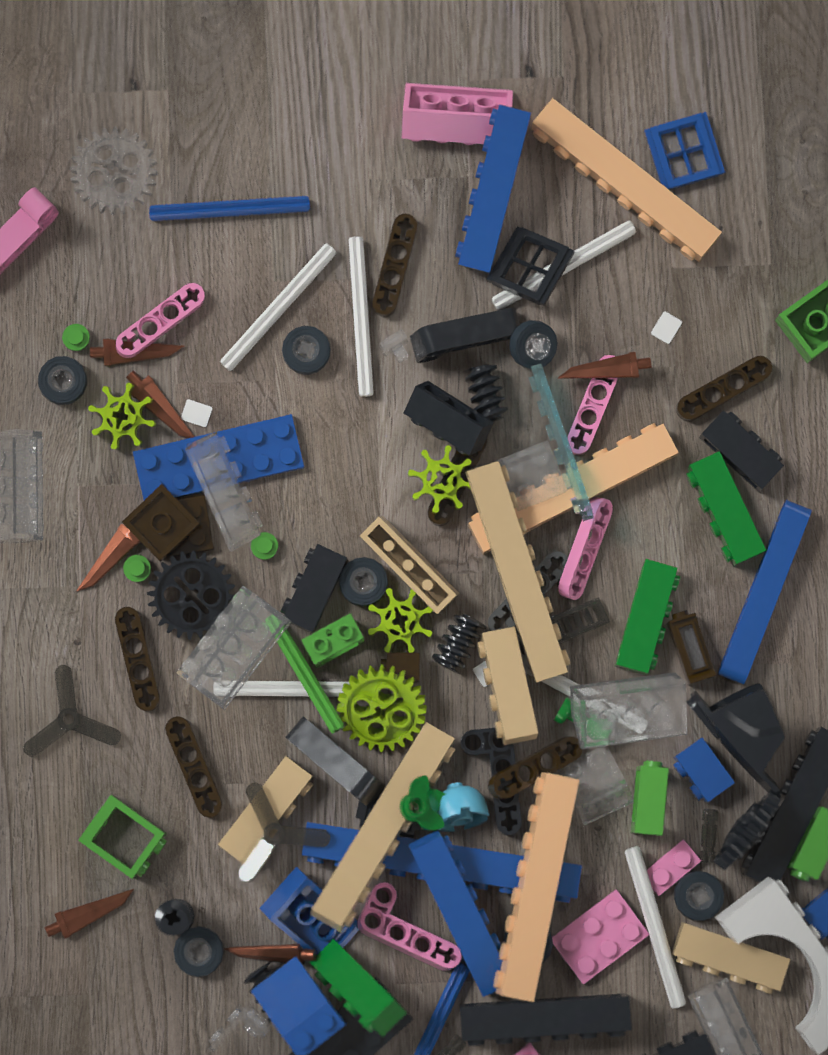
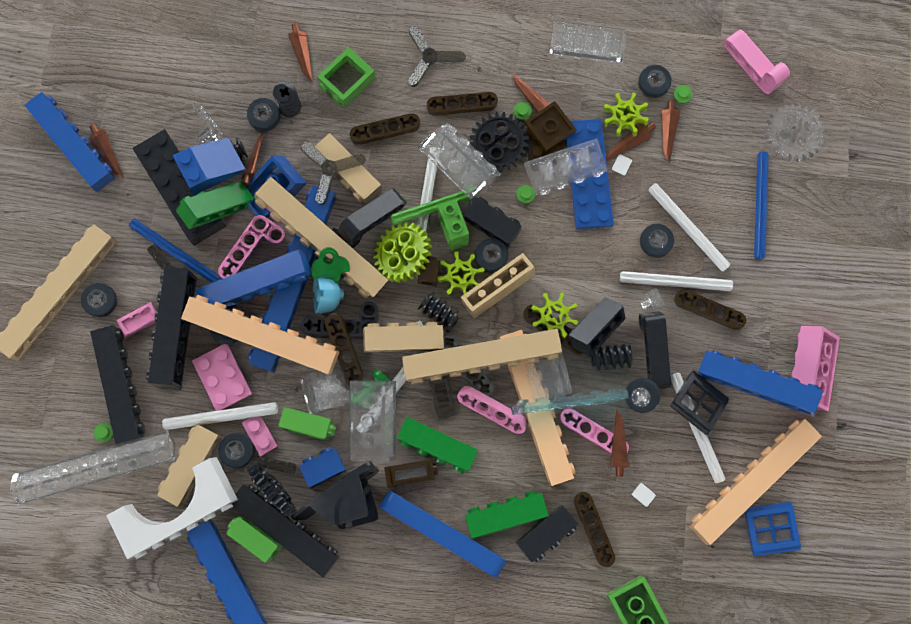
camera: 95 degrees right, 5 degrees down
bright pink beam [116,283,205,358] -> none

